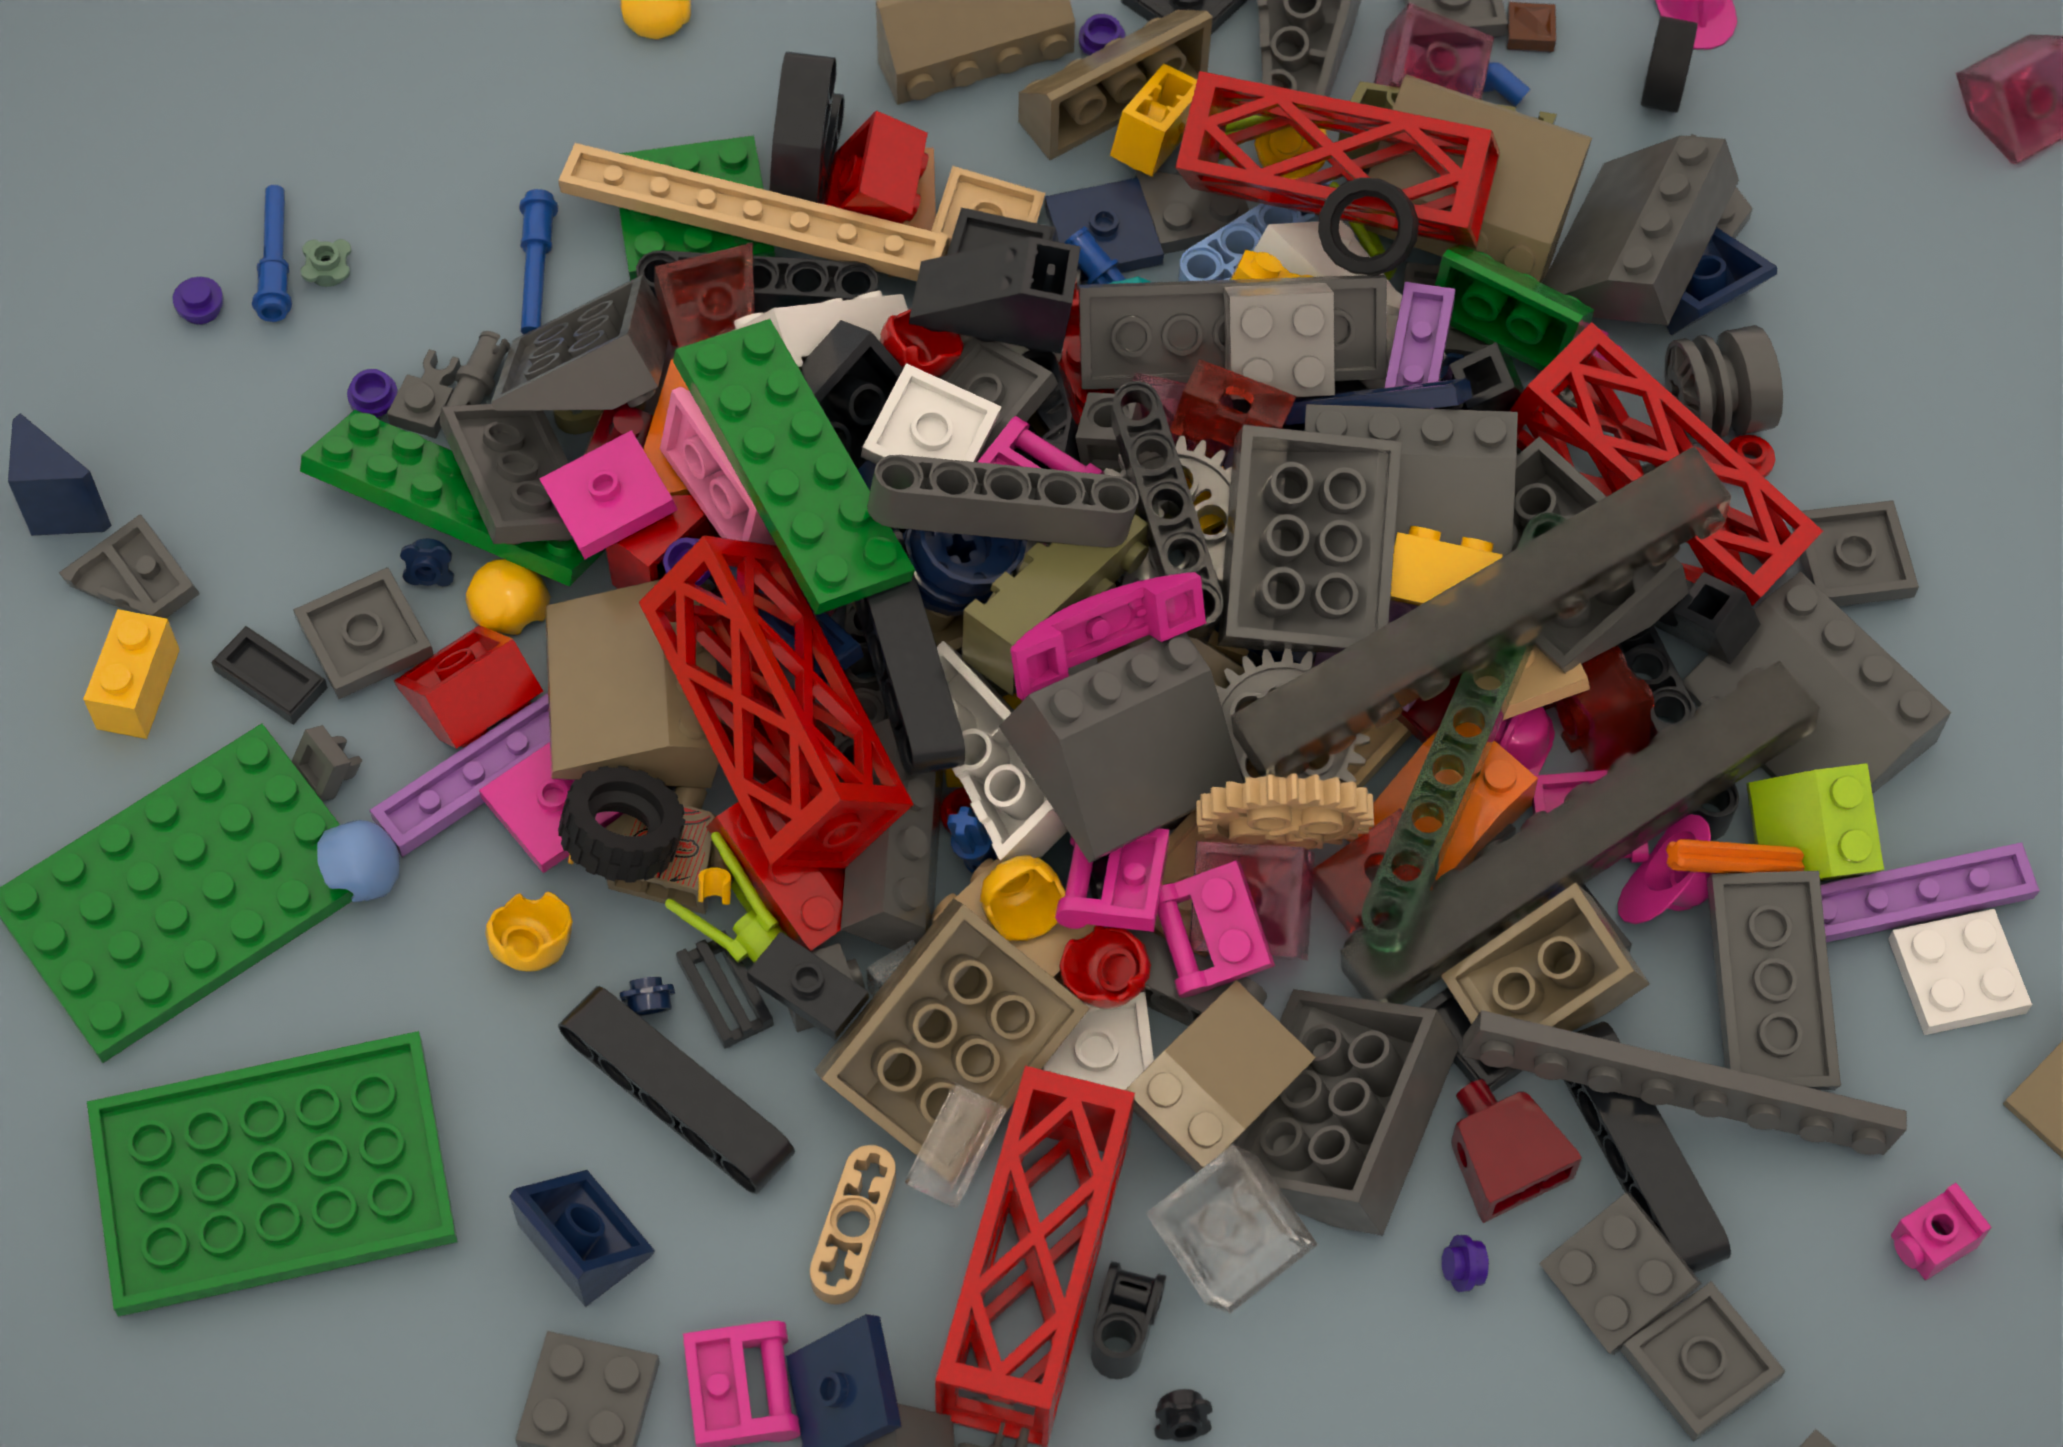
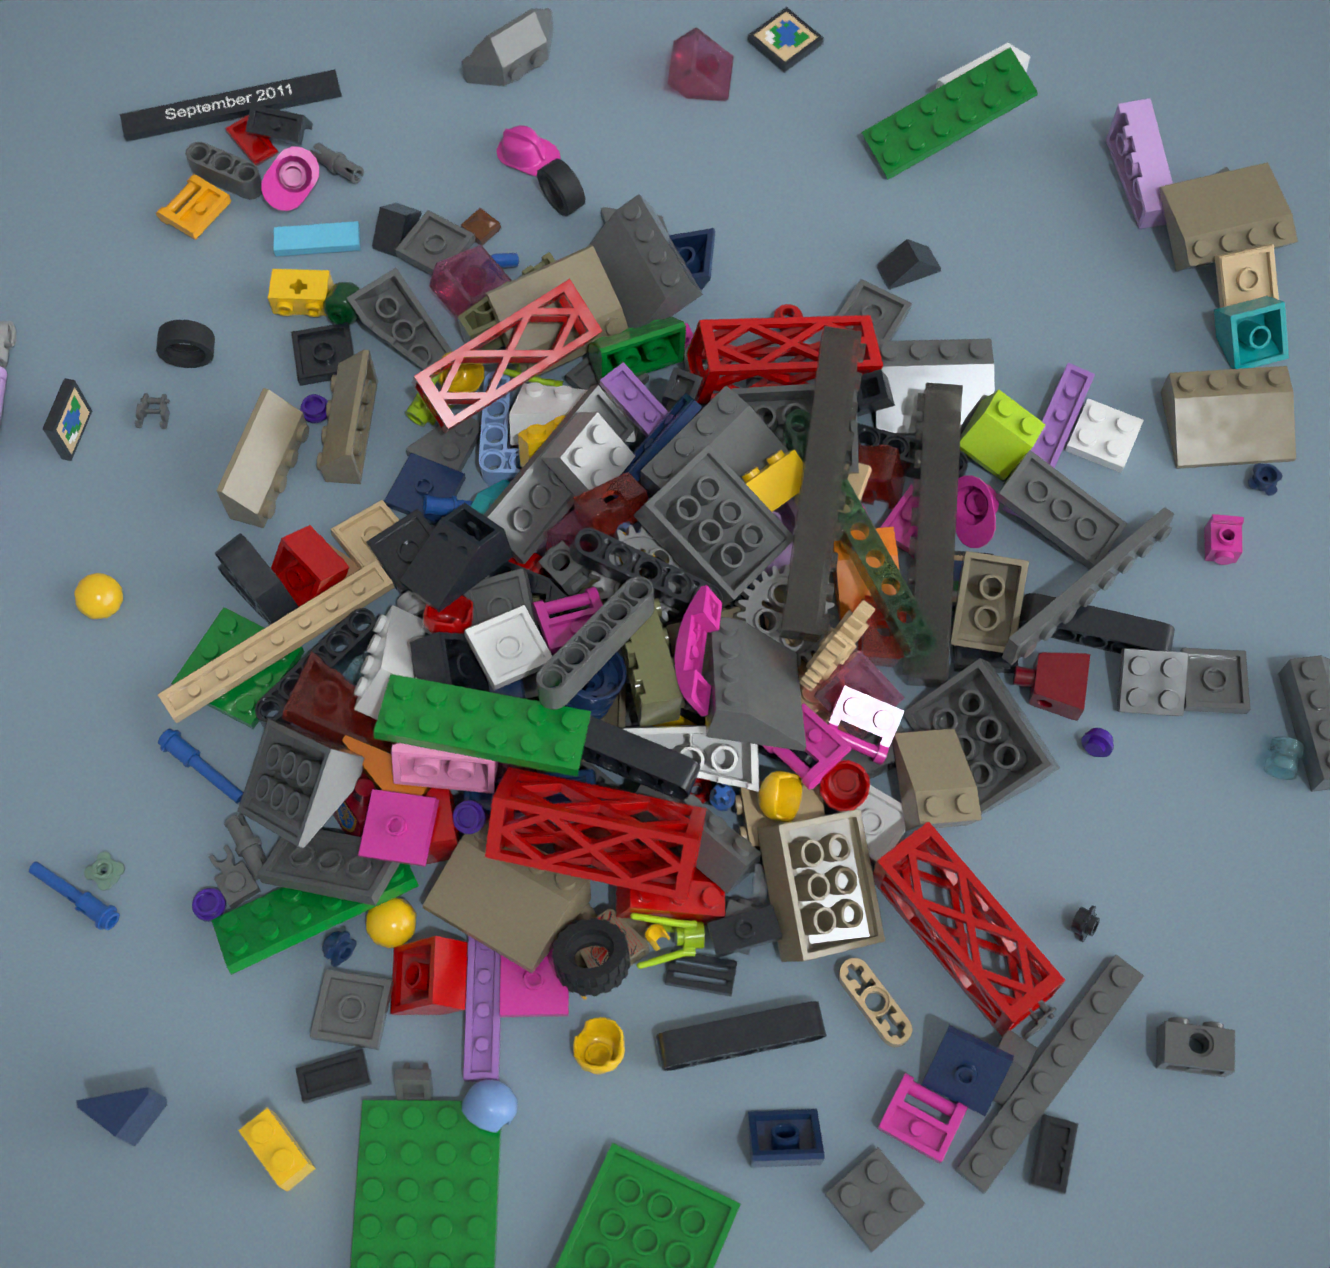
camera: 50 degrees left, 5 degrees up
dark grey wing [59,514,200,618] -> none
dark purple plate [173,277,224,324] -> none
dark blue plate [619,977,675,1016] -> none
clear tile [905,1081,1007,1209] -> none
black piece [1091,1261,1167,1379] -> none
yellow brick [1110,64,1197,177] -> none
clear brick [1146,1144,1318,1313] -> none
black tyre [1318,177,1419,275] -> none
dark grey wheel [1664,325,1783,444] -> none
orange axle [1666,839,1805,873] -> none
none -> black slope [877,239,941,290]

